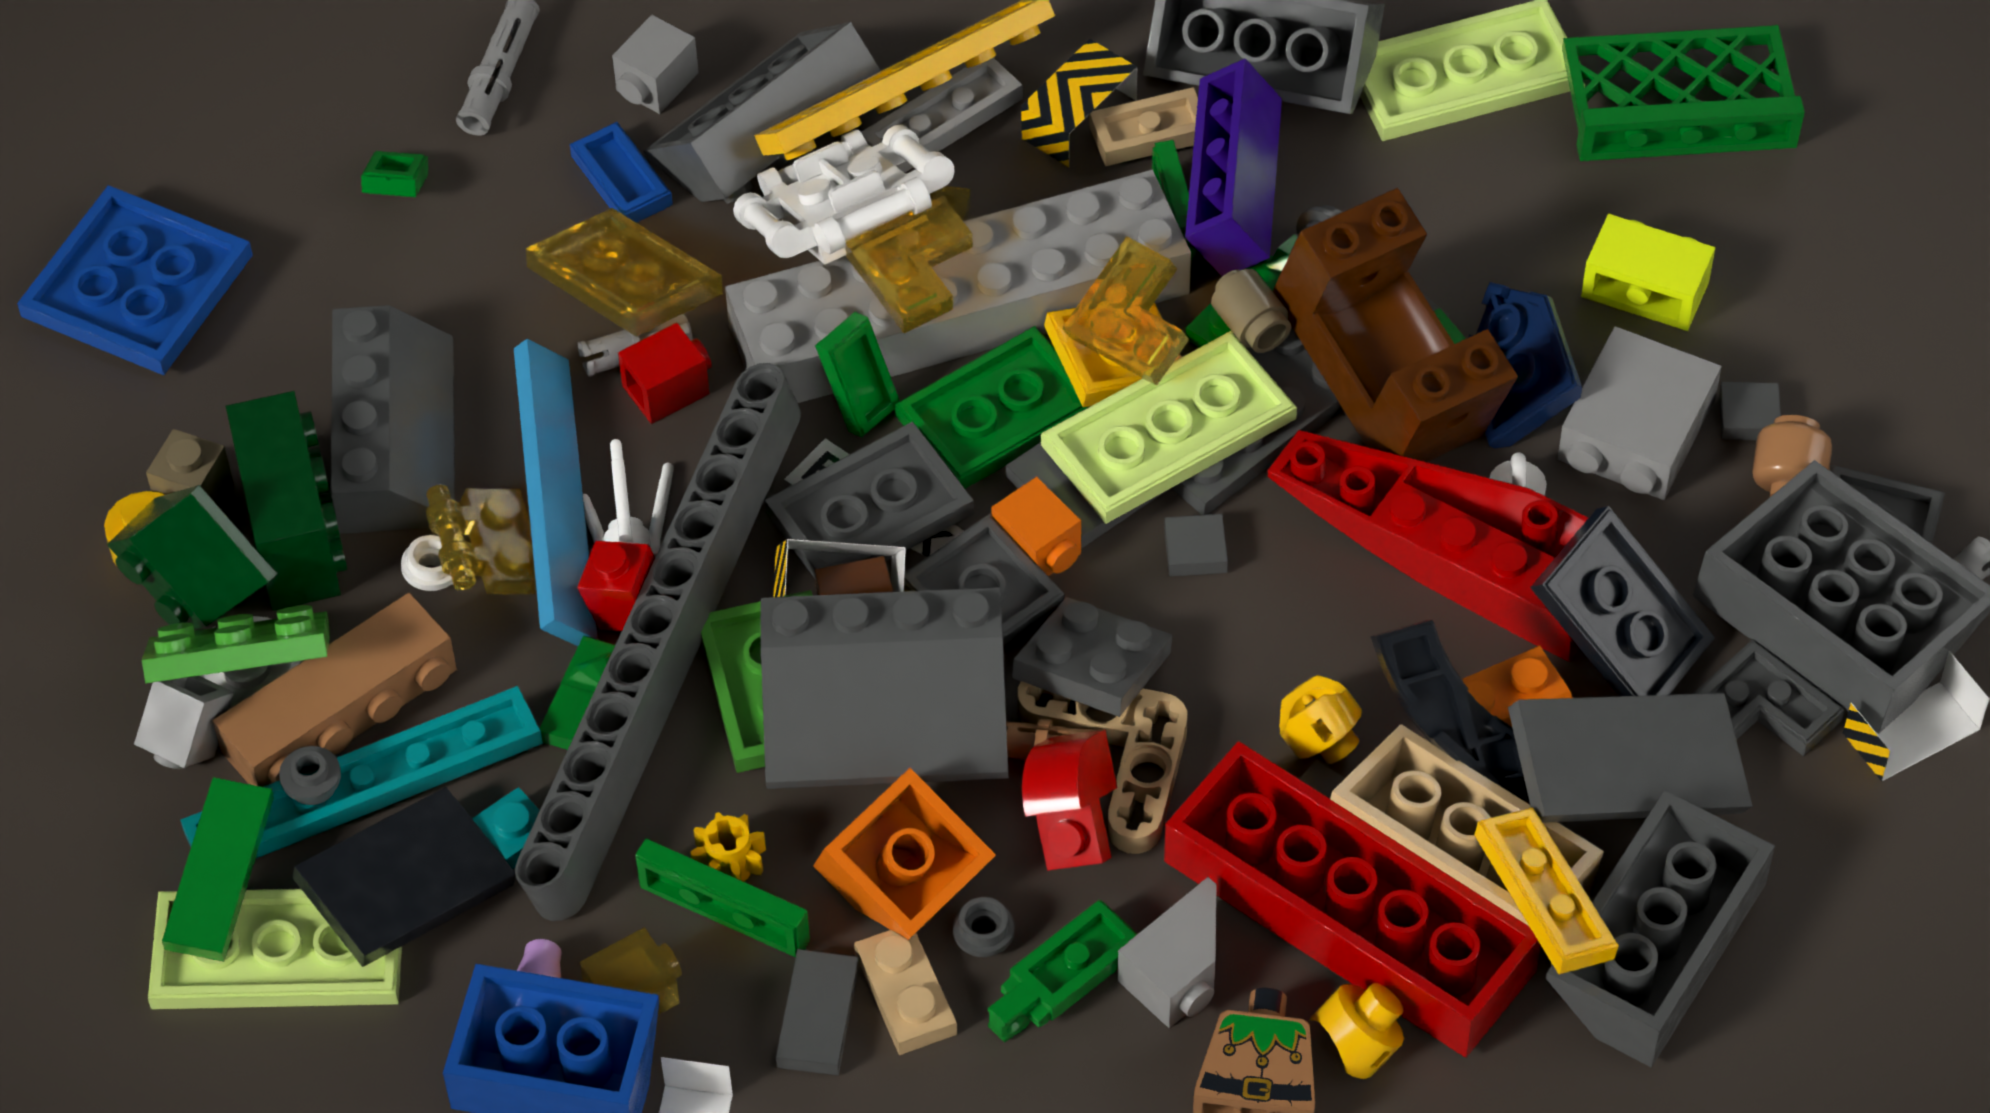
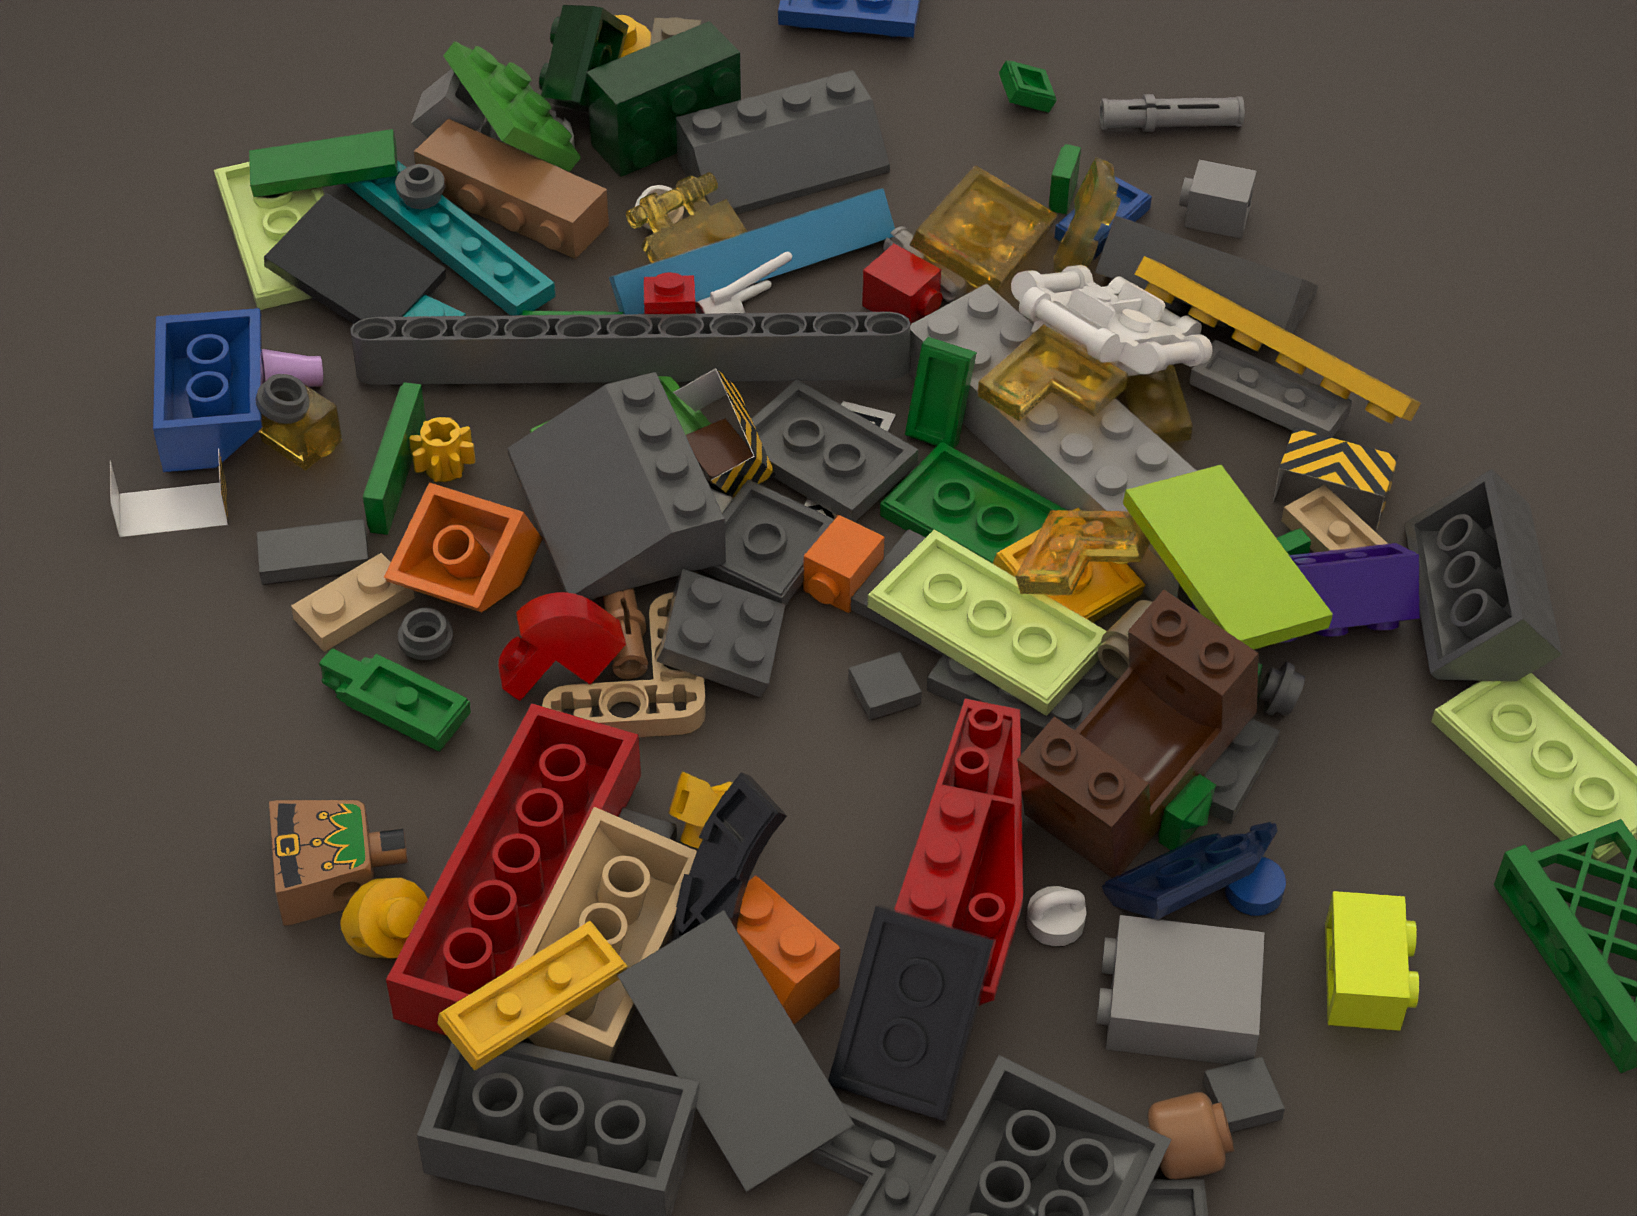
camera: 70 degrees right, 5 degrees down
light grey slope [1118,877,1217,1029] -> none
none -> dark grey plate [255,374,310,424]
none -> green tile [1049,144,1081,215]
none -> clear yellow plate [1054,157,1121,273]
none -> lime tile [1123,465,1333,650]

